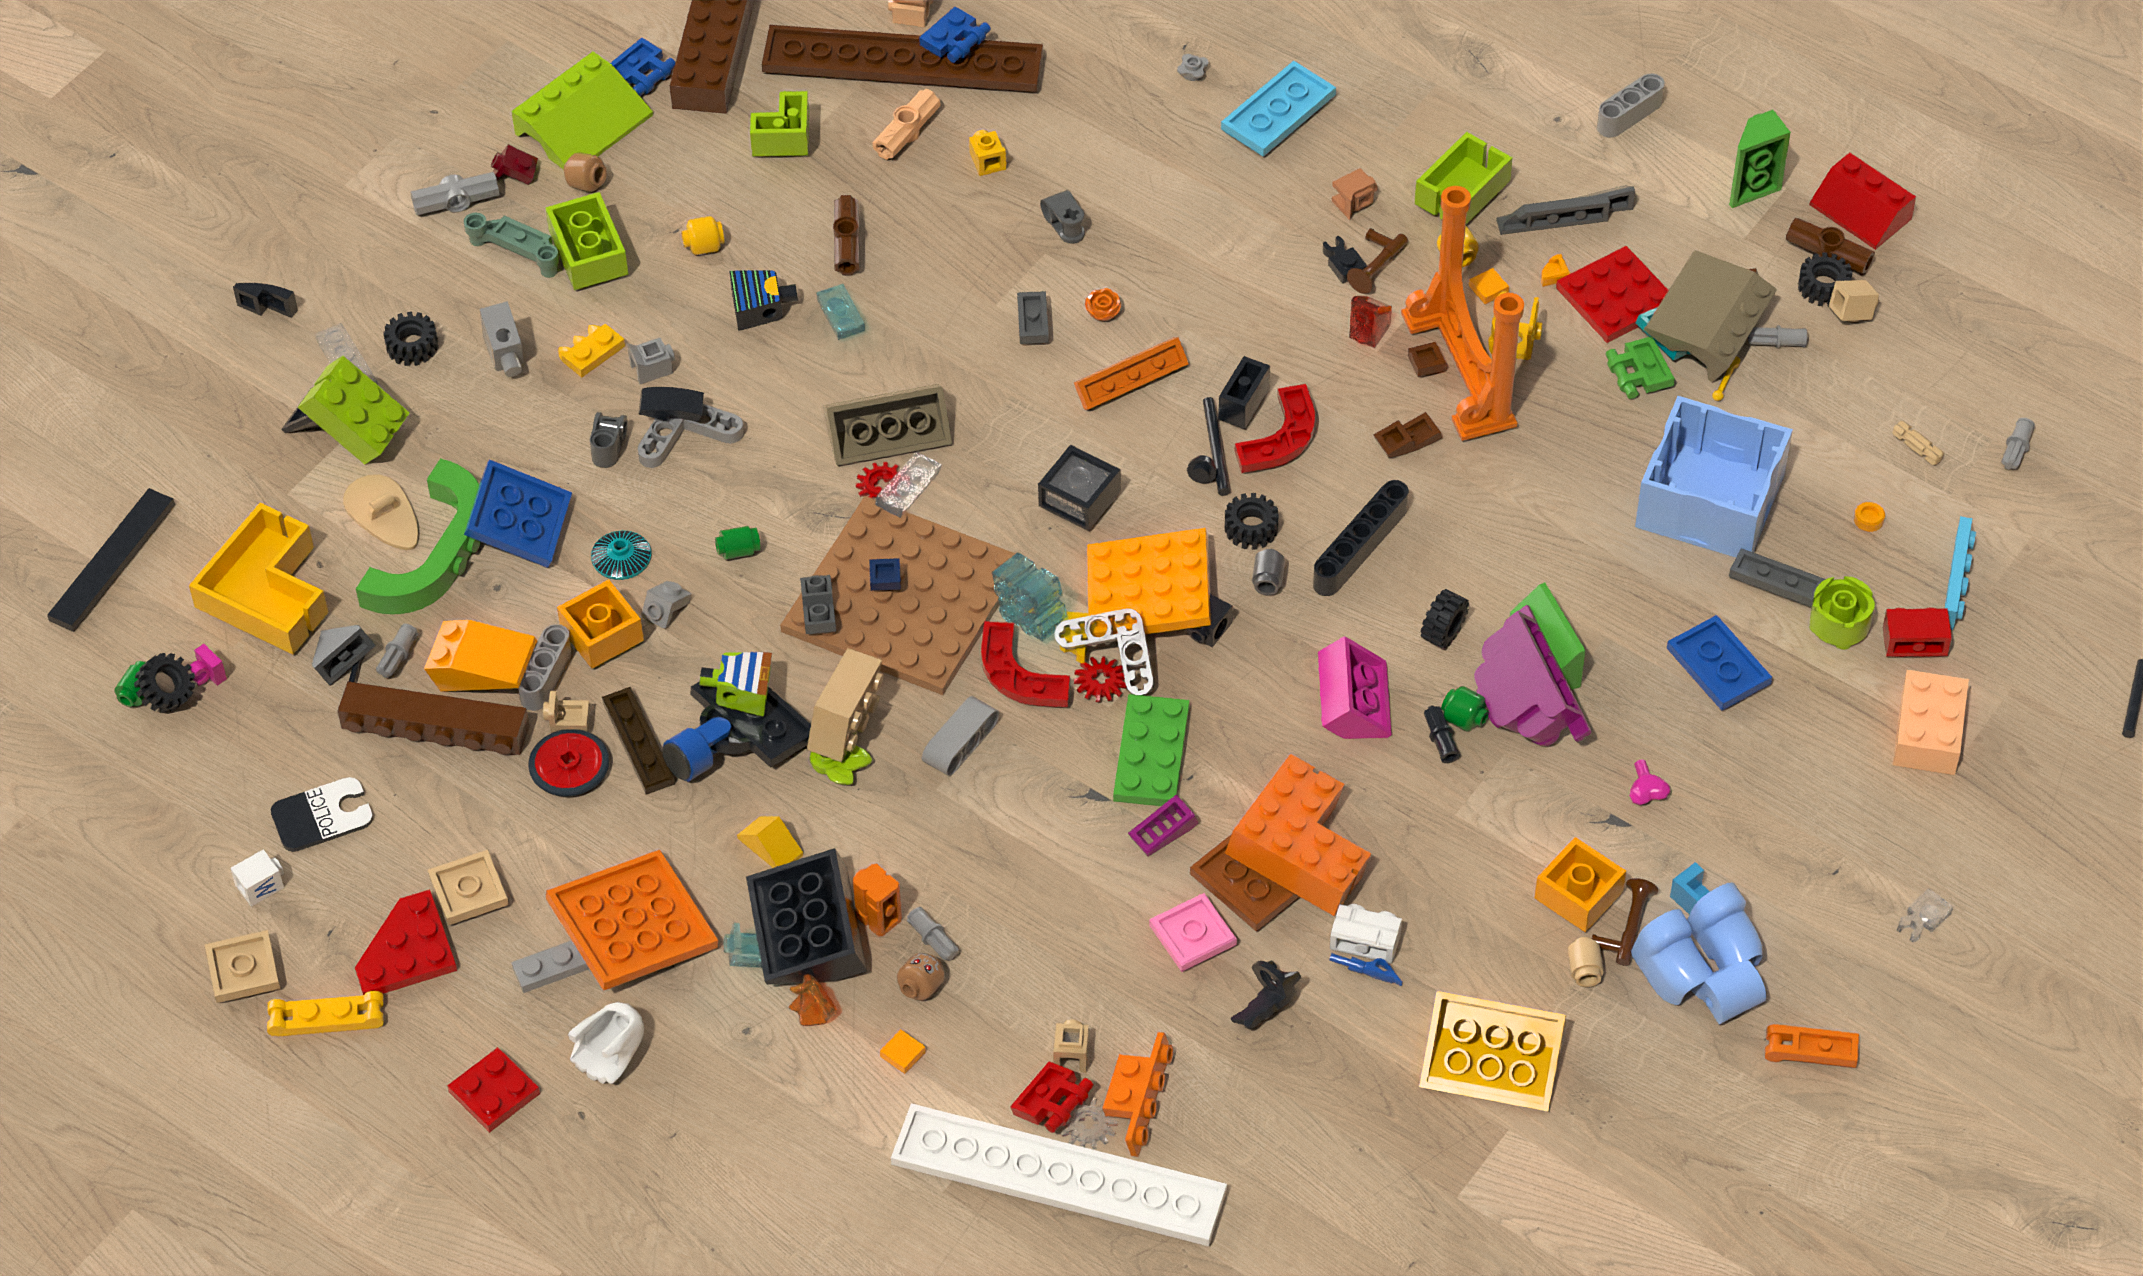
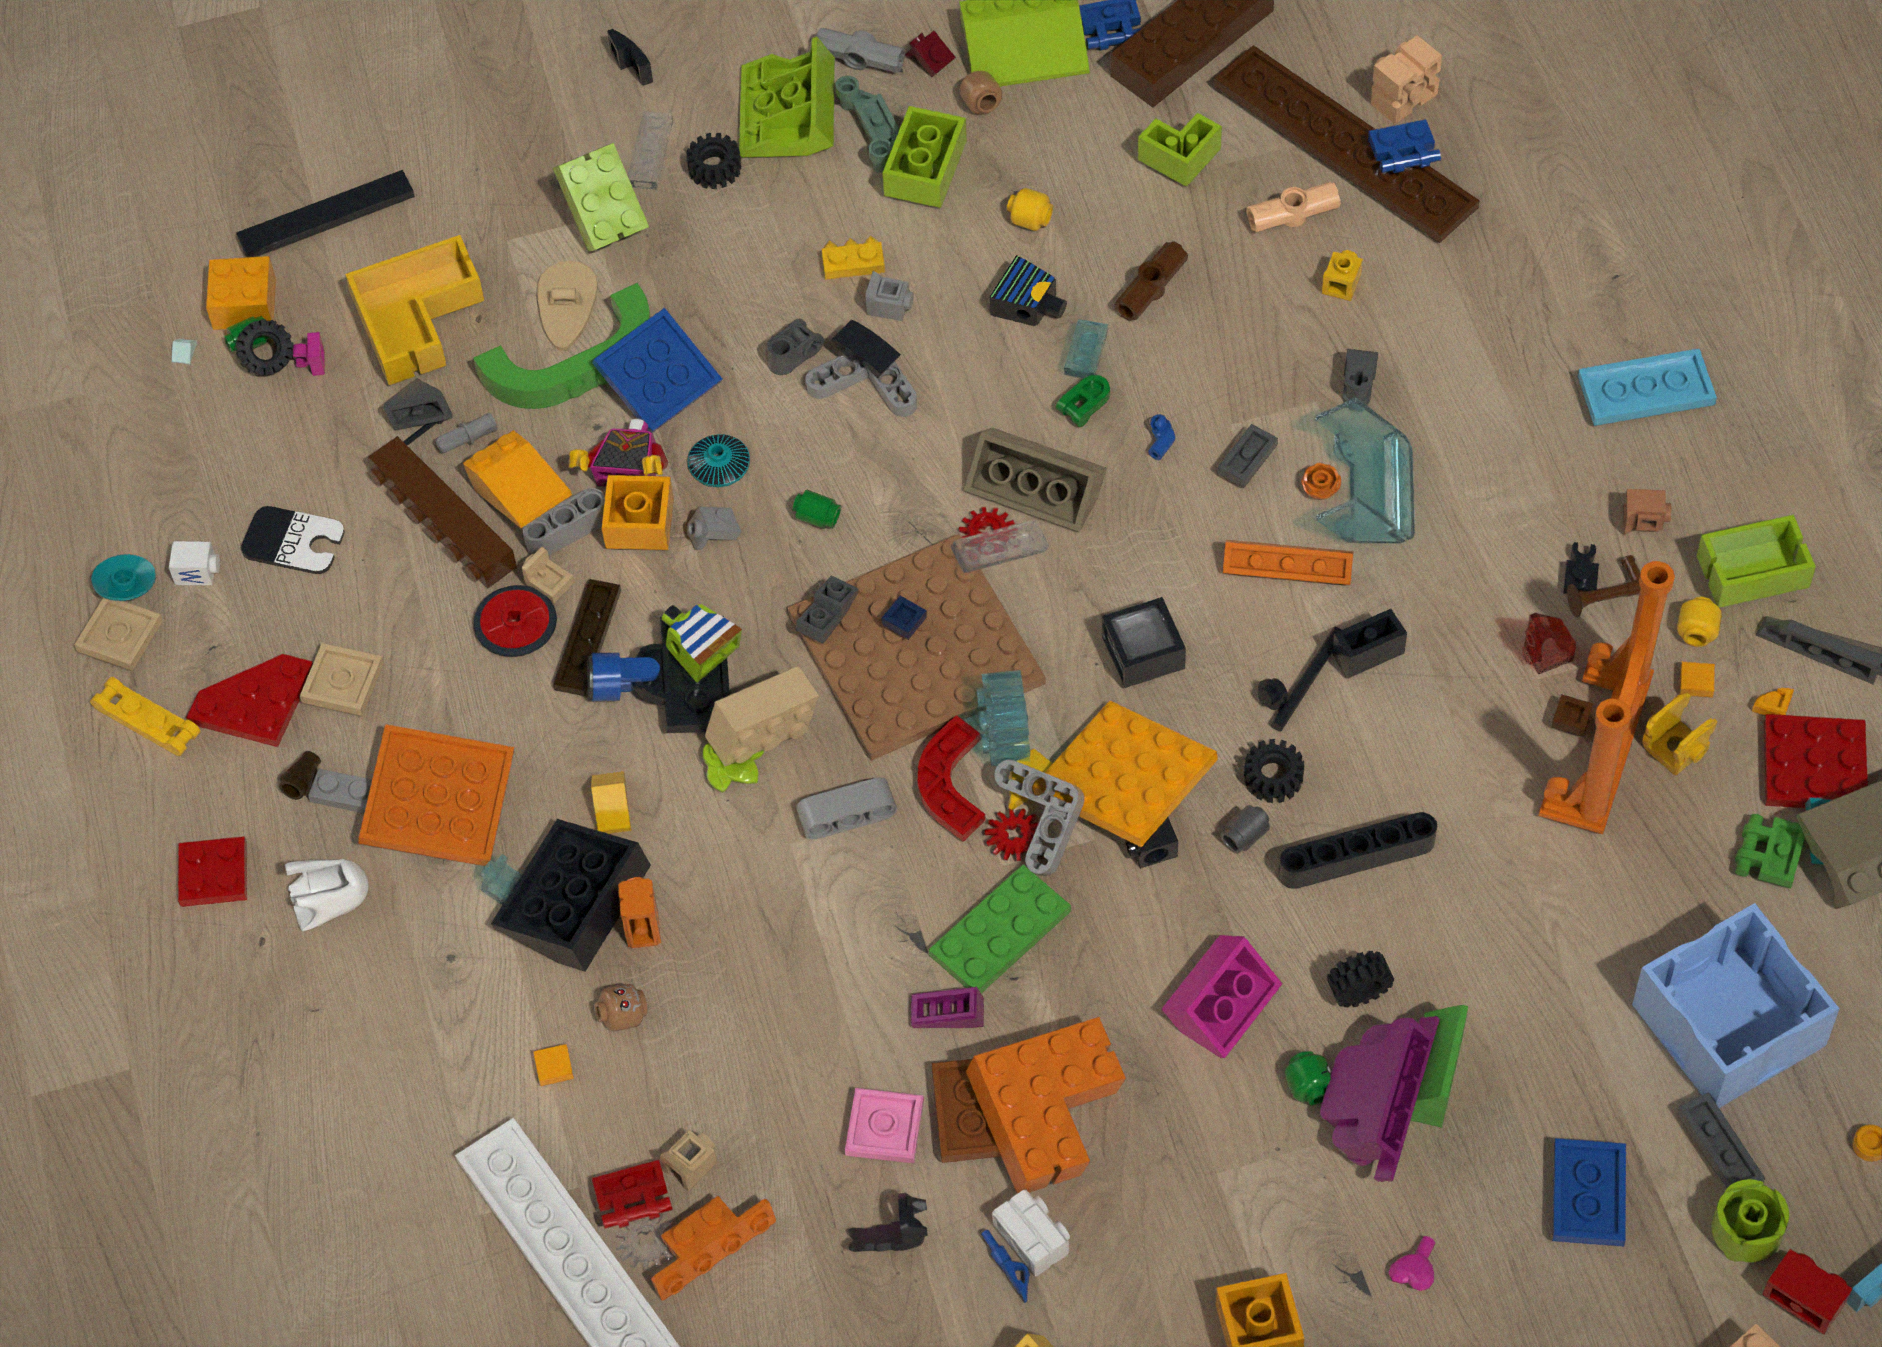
camera: 40 degrees right, 5 degrees up
light grey torso [480,301,524,377] -> none
clear orange piece [789,974,838,1026] -> none
light grey axle [907,907,958,961] -> none
light grey plate [1177,54,1208,81] -> none
red plate [1234,384,1315,473] -> none
reddish brown slope [1373,412,1442,458] -> none
black axle [1424,705,1460,764] -> none
yellow hinge [1712,356,1740,401] -> none
none -> teal dish [91,554,156,601]
none -> light aqua piece [172,338,197,364]
none -> light orange brick [206,256,276,330]
none -> dark brown cone [279,751,321,800]
none -> torso [569,419,668,487]
none -> lime piece [739,36,835,158]
none -> green plate [1056,375,1110,427]
none -> blue arm [1148,414,1176,460]
none -> clear light blue windscreen [1315,397,1415,544]

